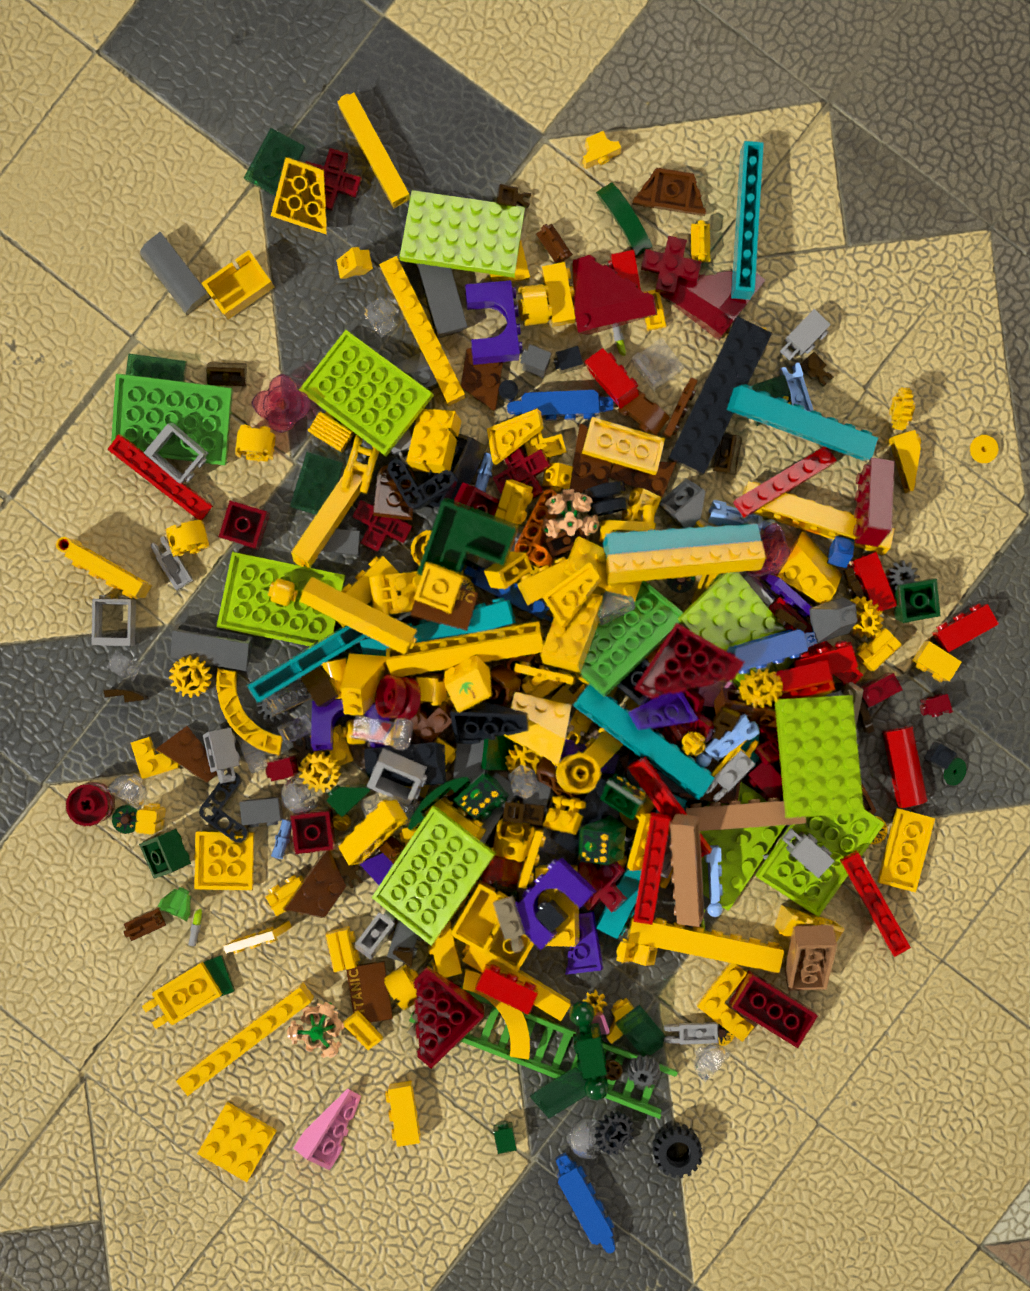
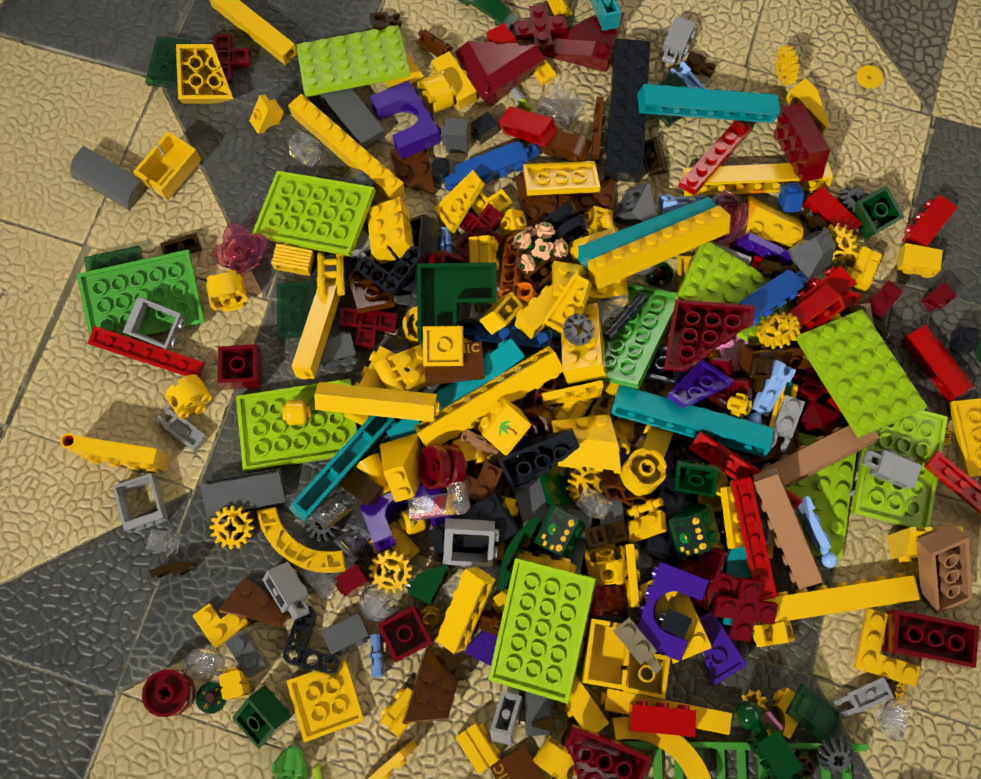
camera: 20 degrees left, 15 degrees down
none -> dark grey brick [225,630,270,677]
none -> medium nougat pin [461,430,499,456]
none -> dark grey gear [563,313,594,346]
none -> black pin [603,292,648,342]
none -> dark red plate [712,577,778,642]

